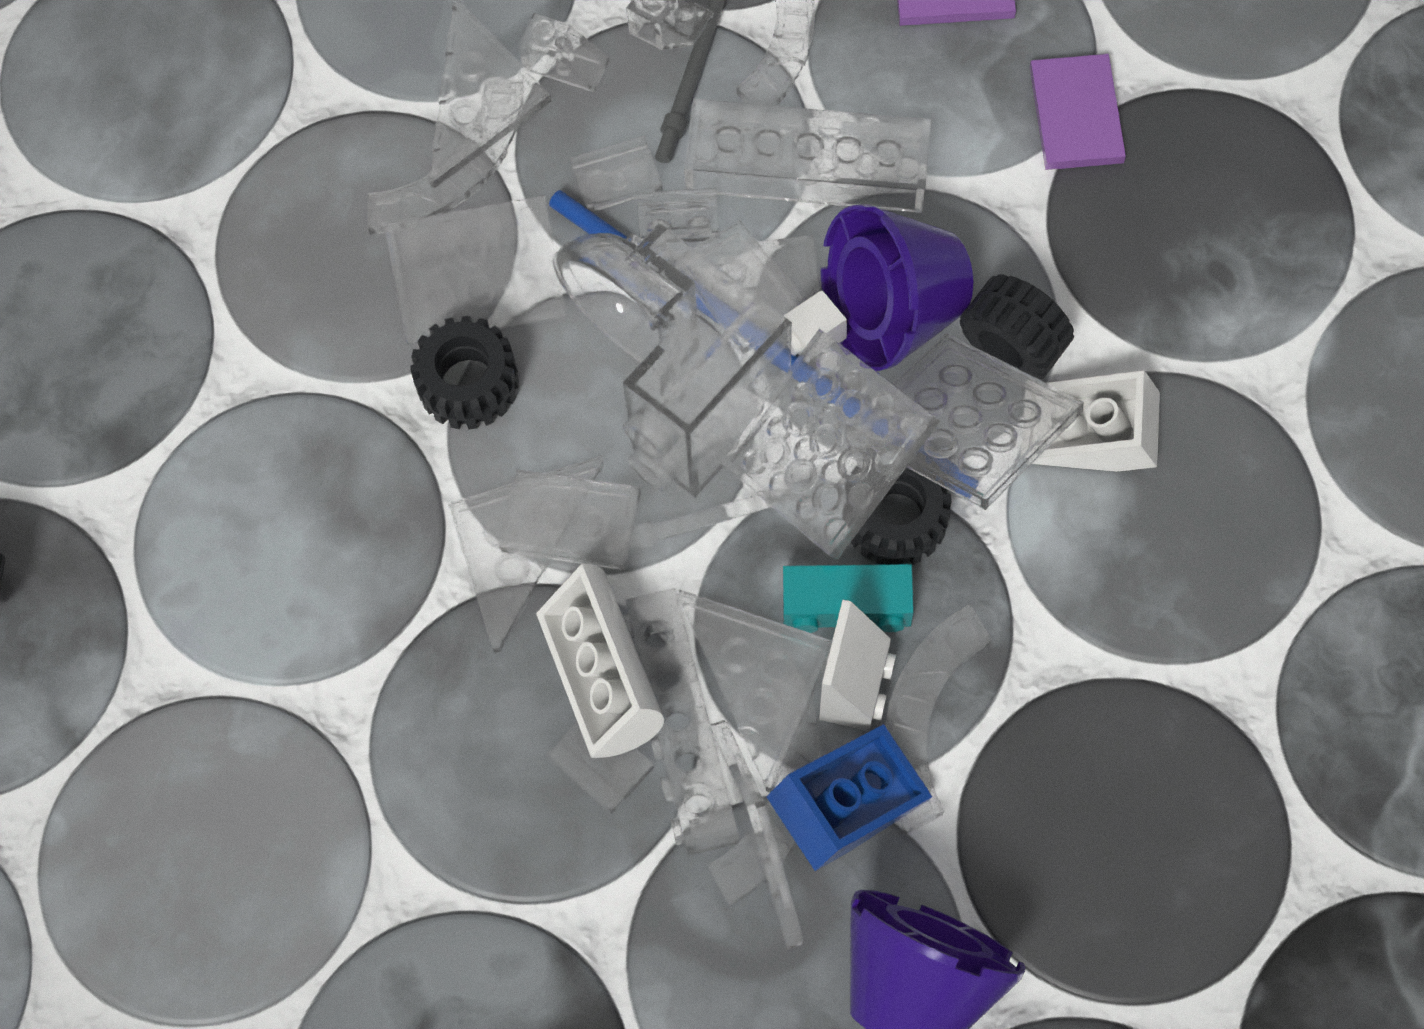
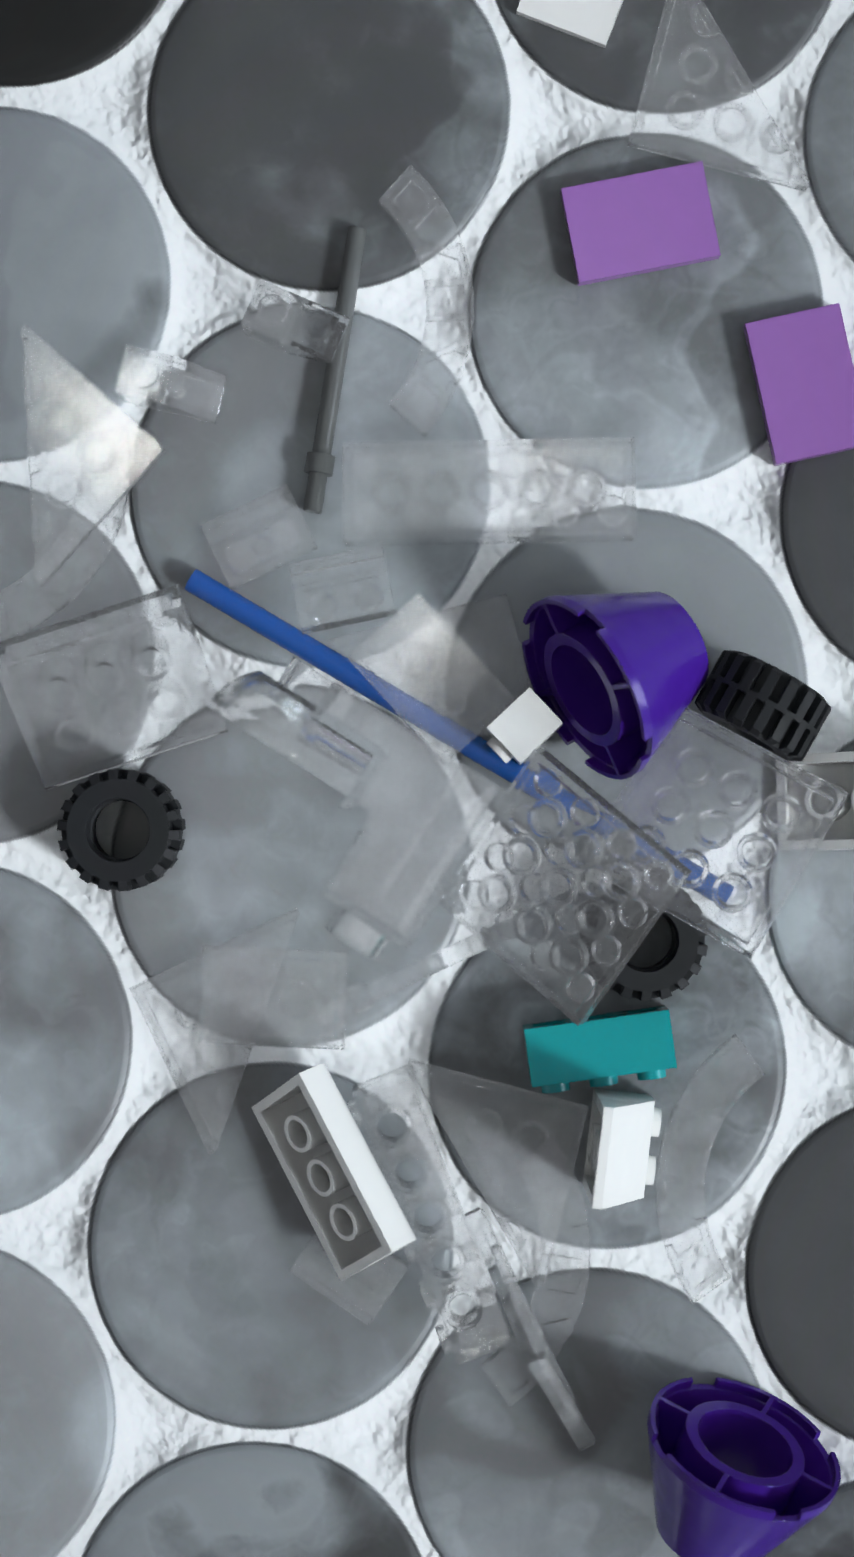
camera: 10 degrees left, 20 degrees up
blue slope [766,724,933,871] -> none

